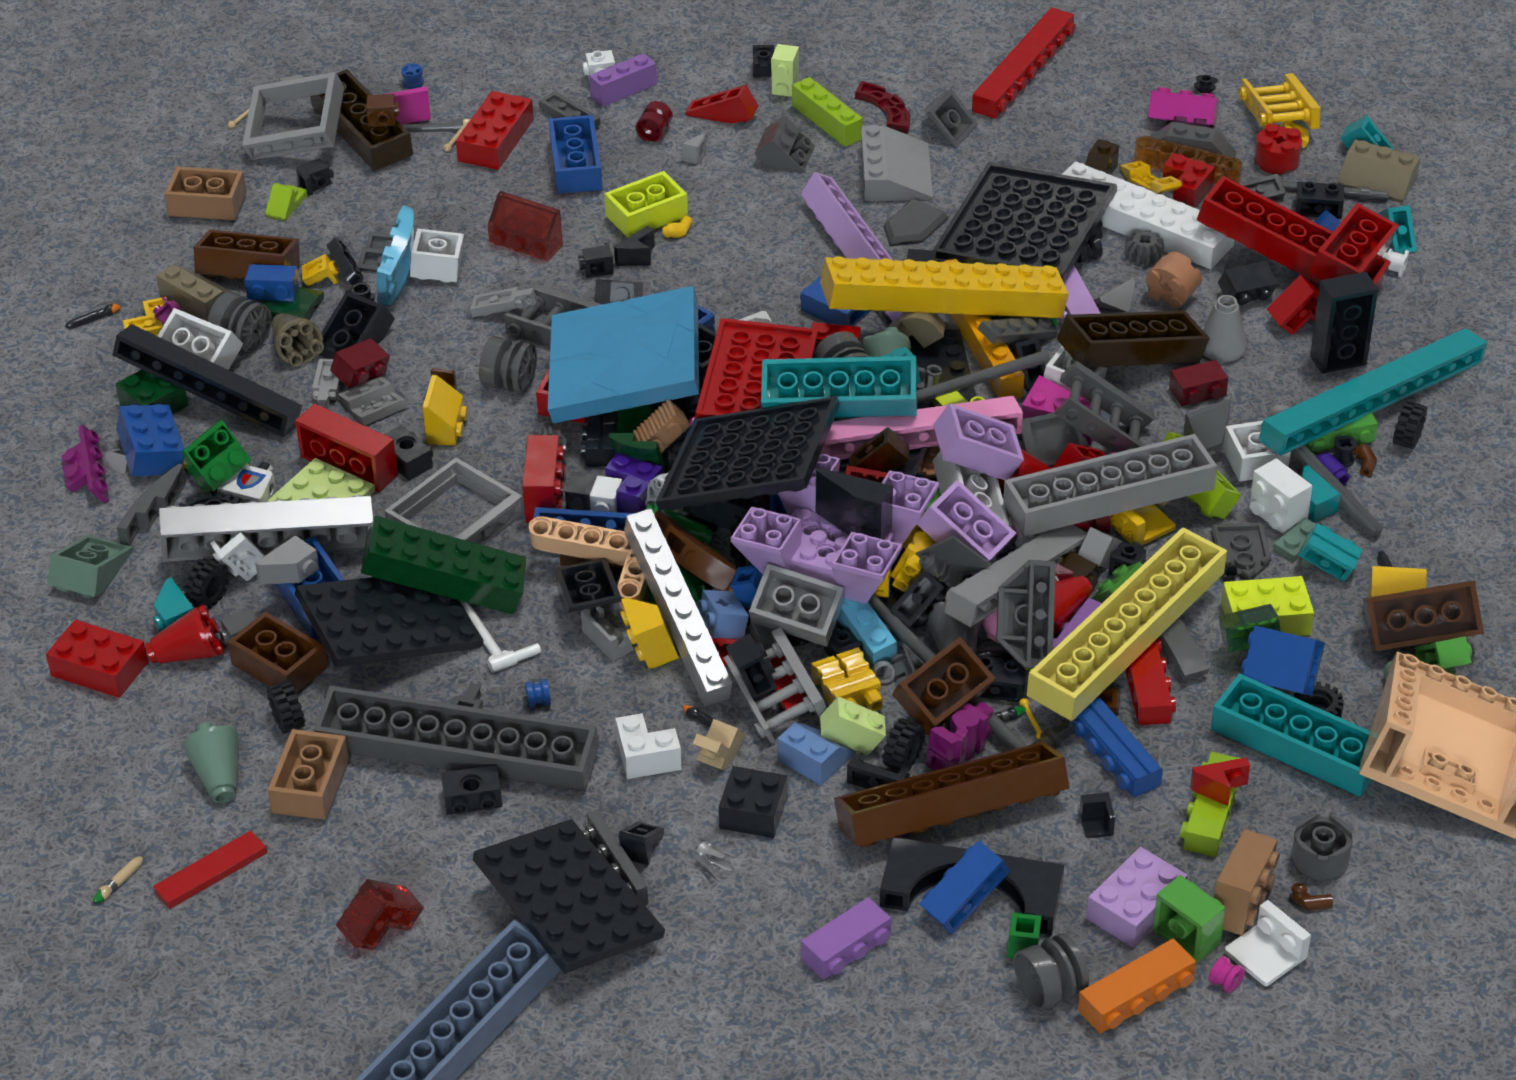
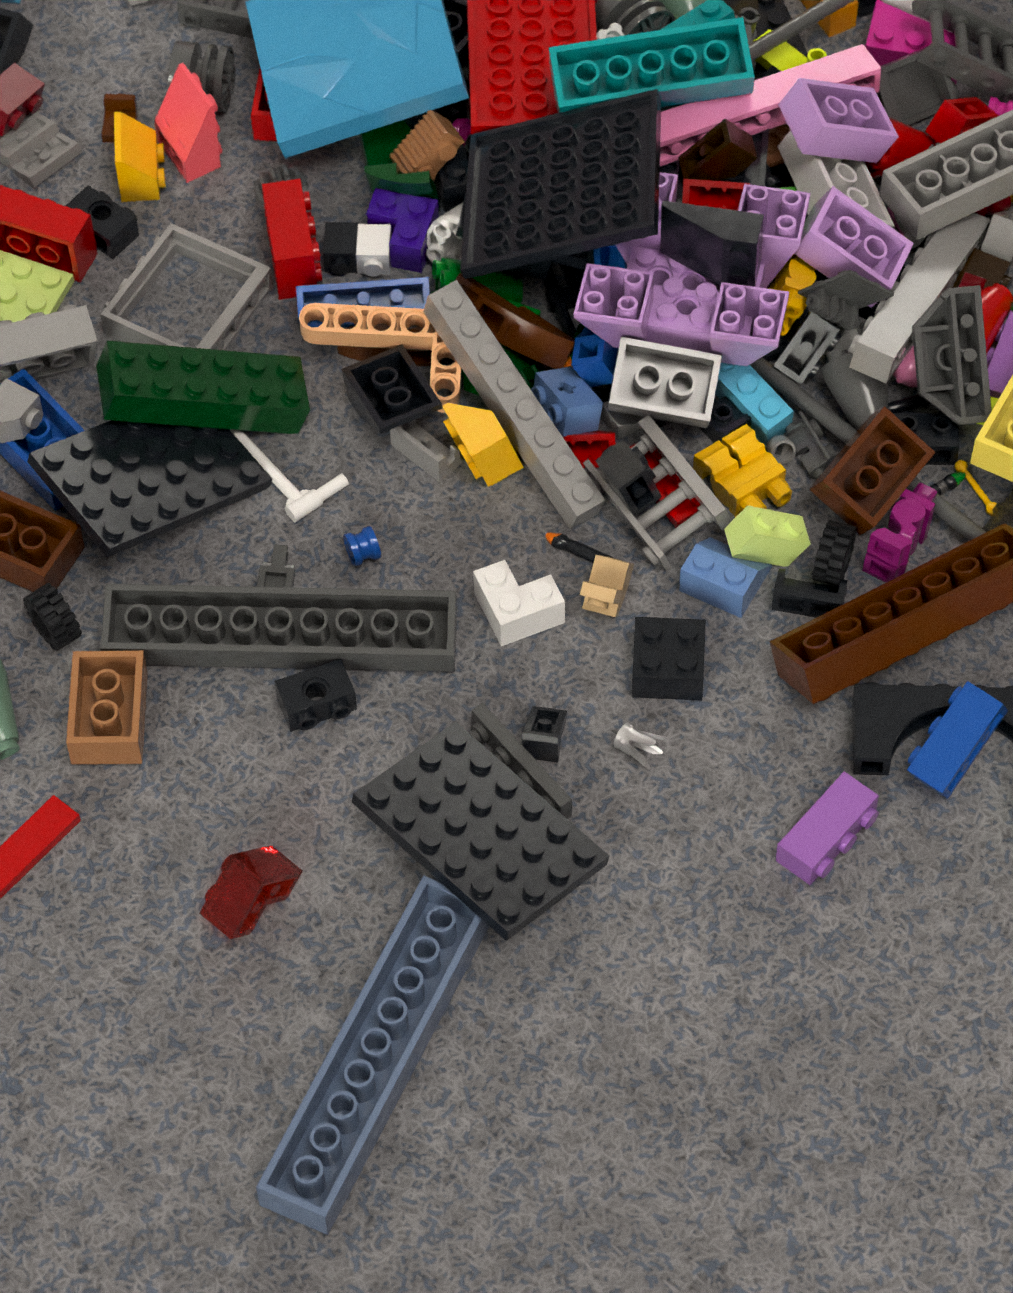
camera: 10 degrees left, 15 degrees up
black brick [581,415,618,467] -> none
none -> coral slope [155,63,222,183]

